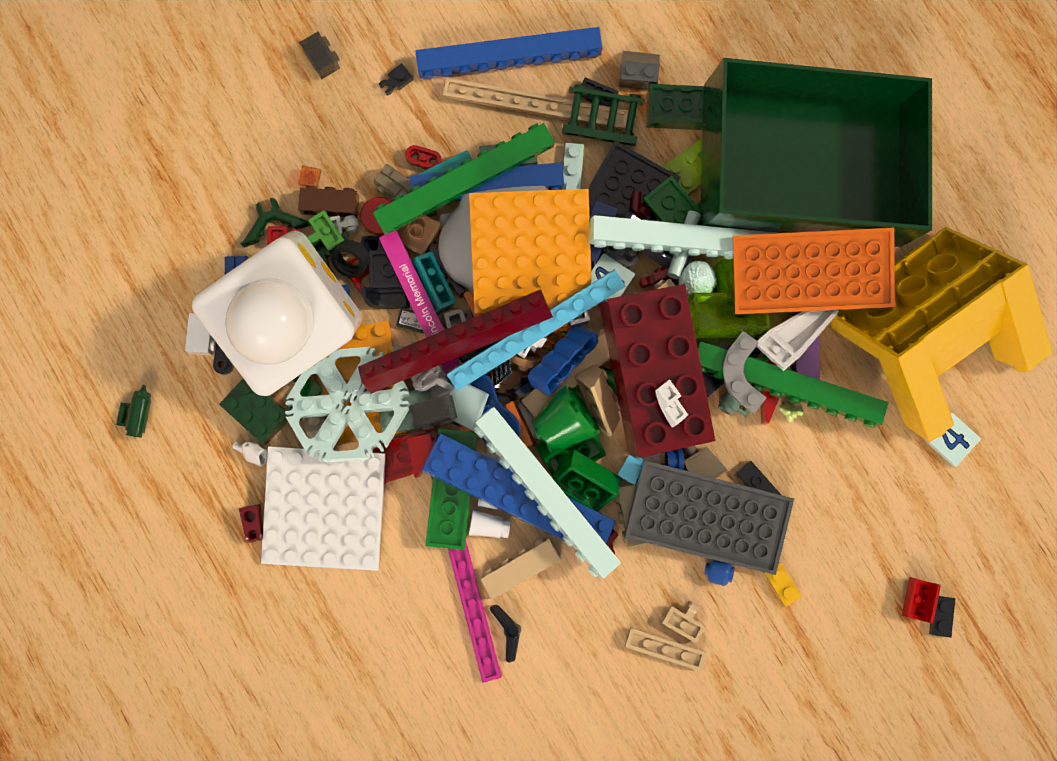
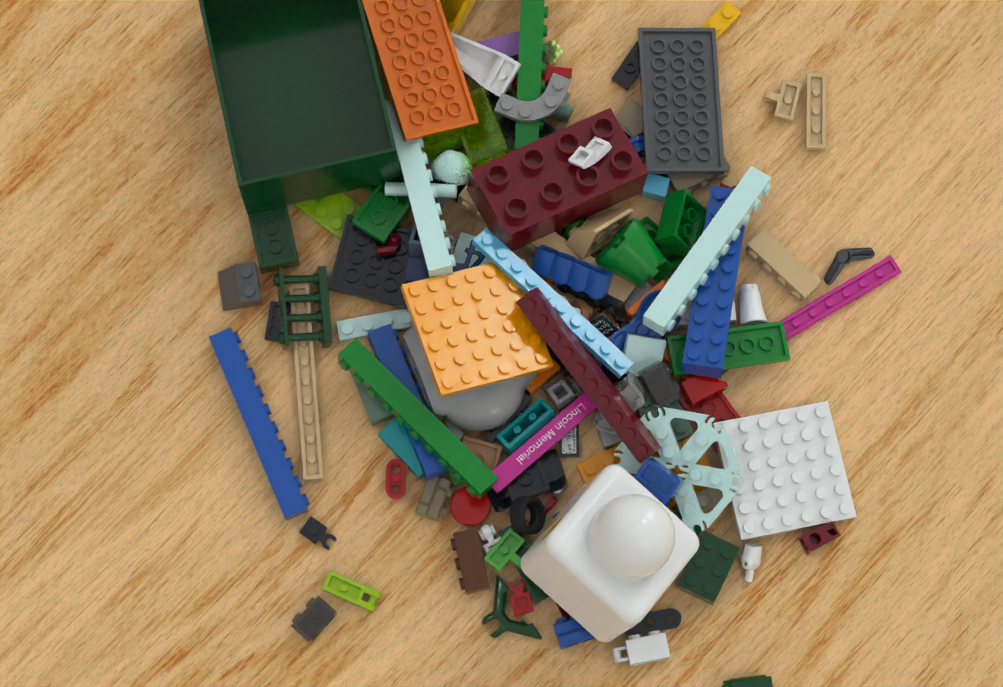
camera: 105 degrees left, 5 degrees down
clear orange plate [298,165,322,188] -> none
red plate [639,267,671,288] -> none
blue head [704,559,735,586] -> none
none -> lime plate [322,571,382,612]
none -> blue piece [634,457,685,507]

